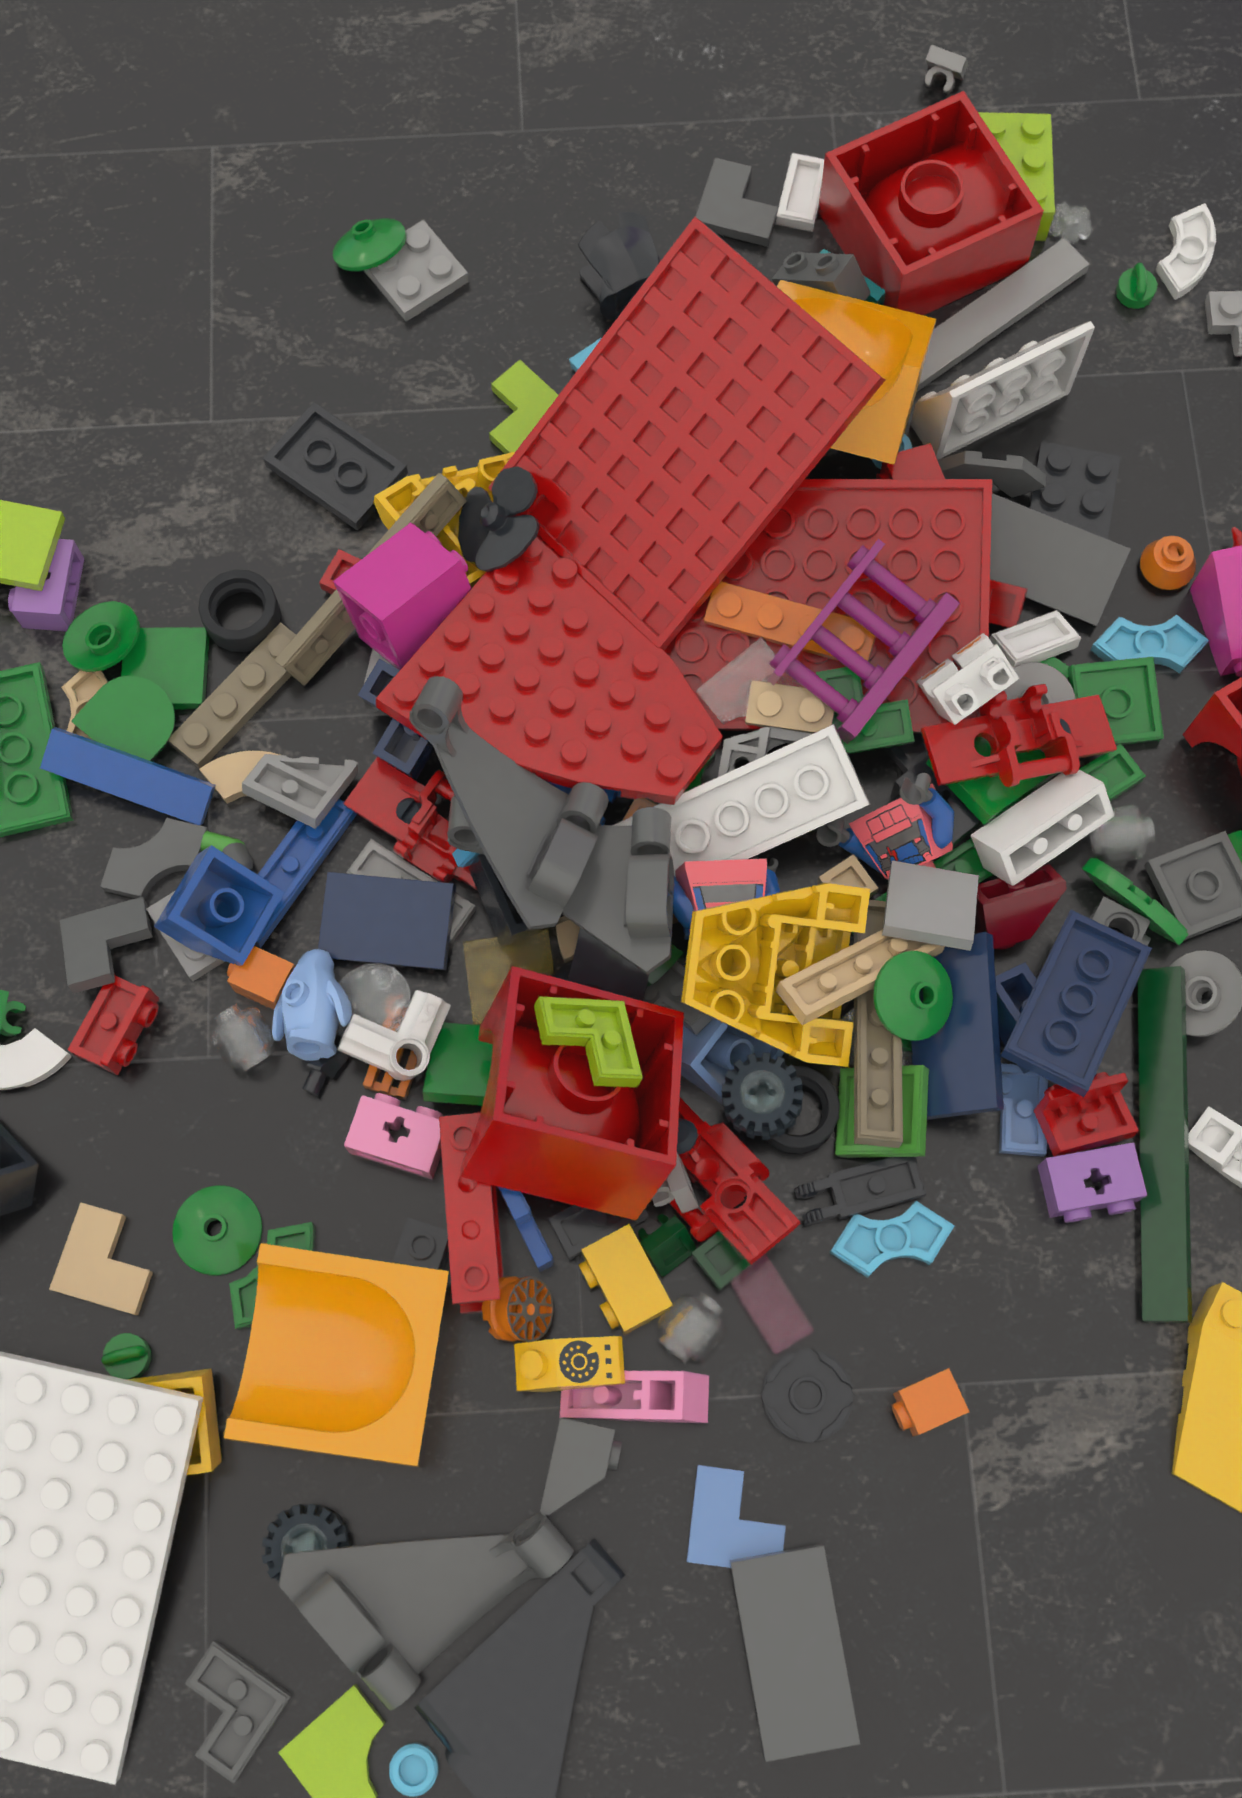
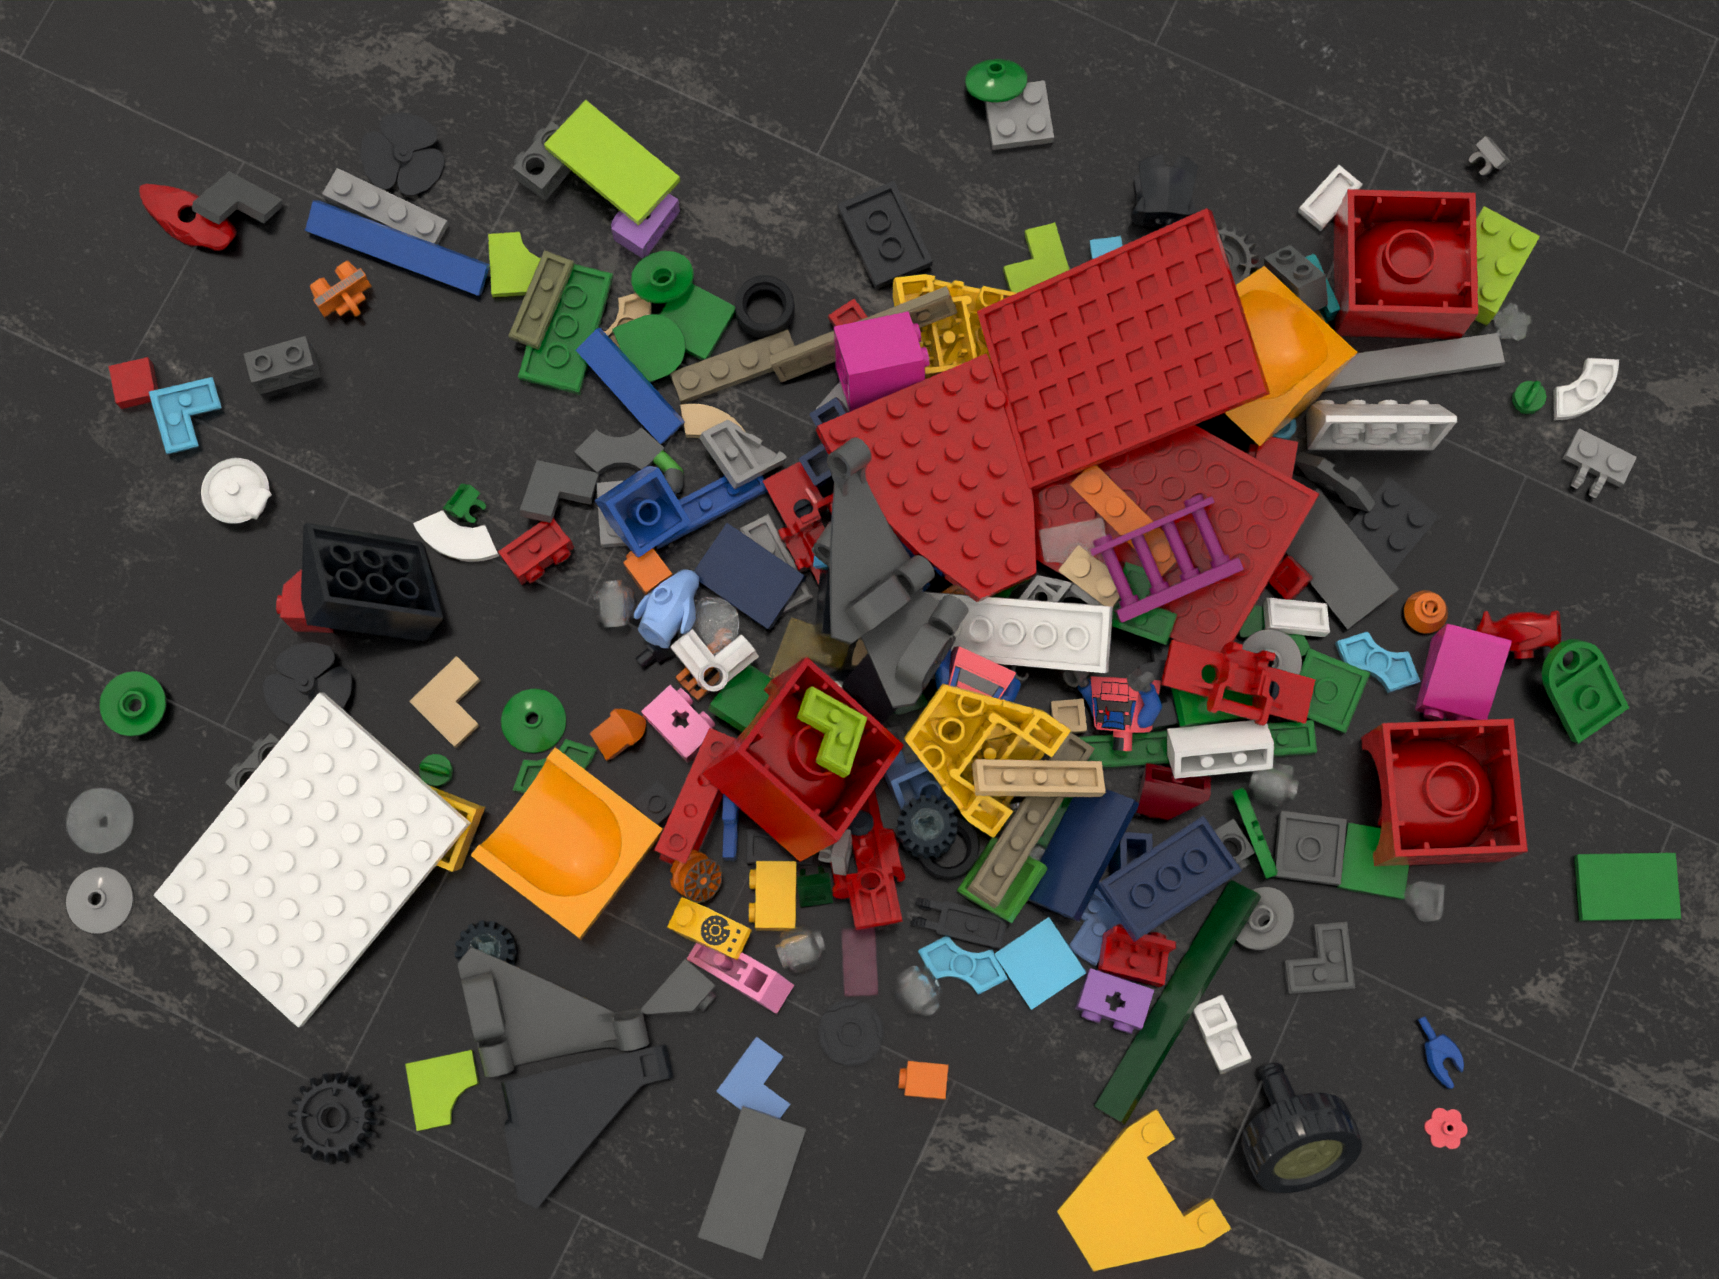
camera: 25 degrees right, 5 degrees up
dark grey tile [185,1640,293,1784] -> none
medium azure tile [389,1742,439,1797] -> none
black piece [458,466,540,572] -> none
dark green tile [691,1231,755,1291] -> none
dark grey tile [695,158,778,247] -> none
green dish [873,951,953,1041] -> none
light grey tile [882,861,979,951] -> none
white hips [916,633,1020,725] -> none
none -> orange tile [590,709,646,761]
none -> clear head [894,965,943,1017]
none -> medium azure tile [994,917,1087,1010]

